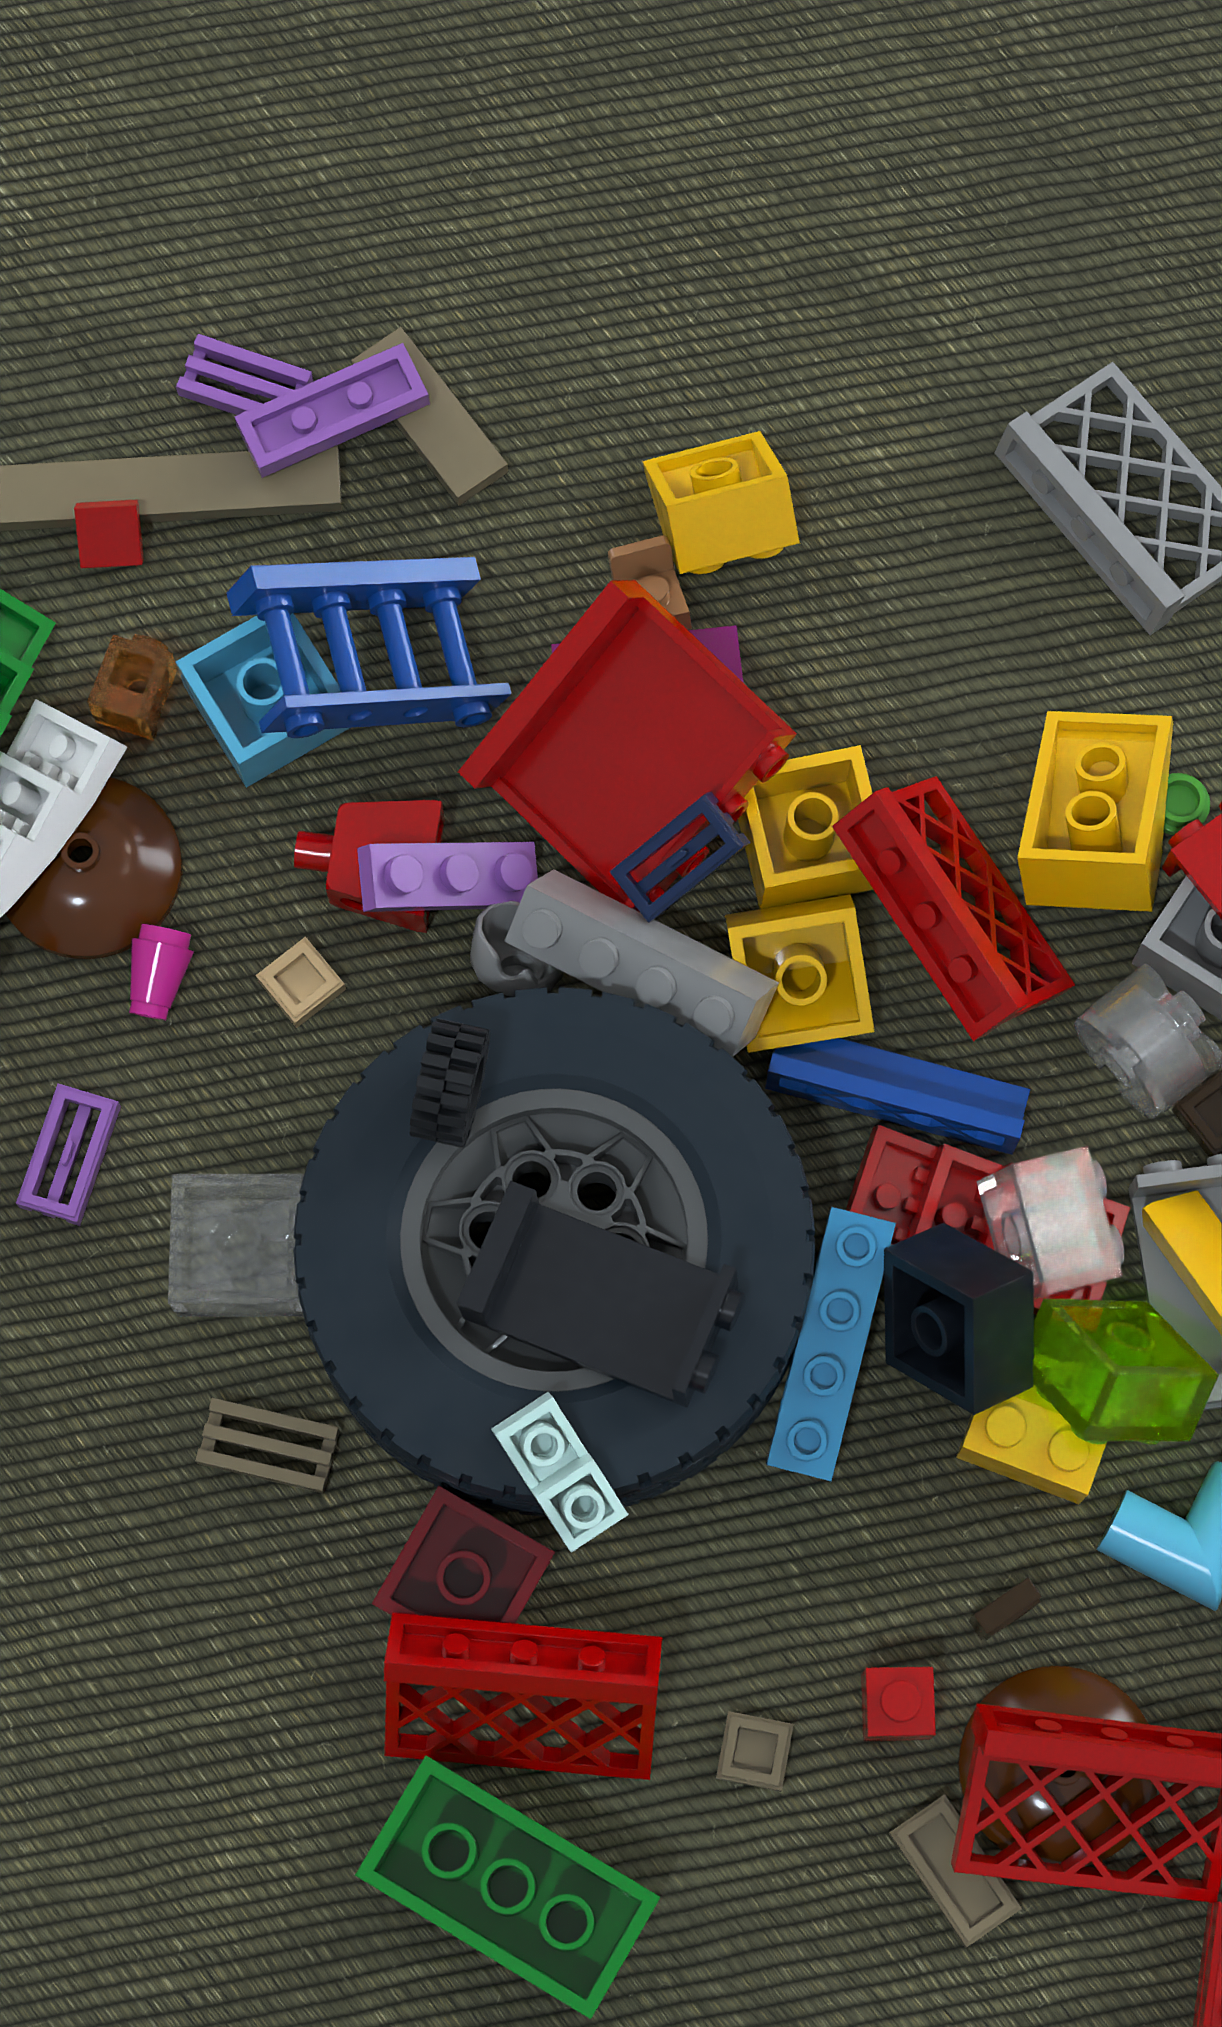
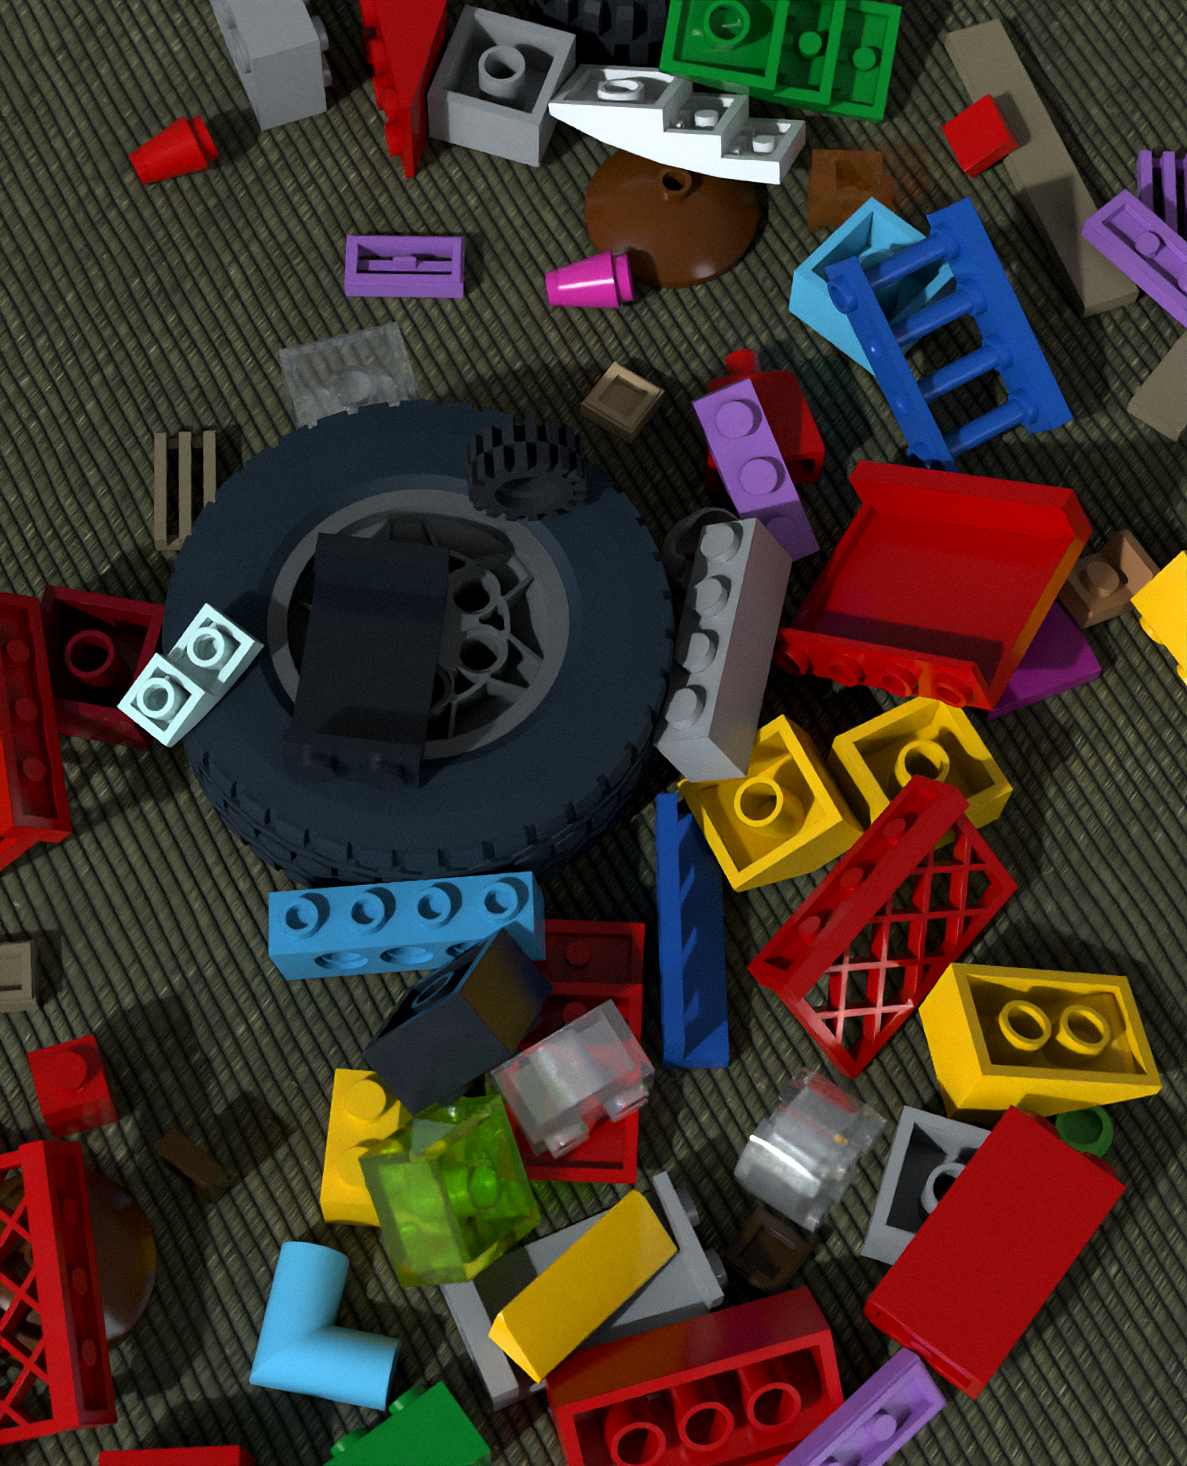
camera: 70 degrees right, 10 degrees down
dark blue tile [609,791,751,923] -> none

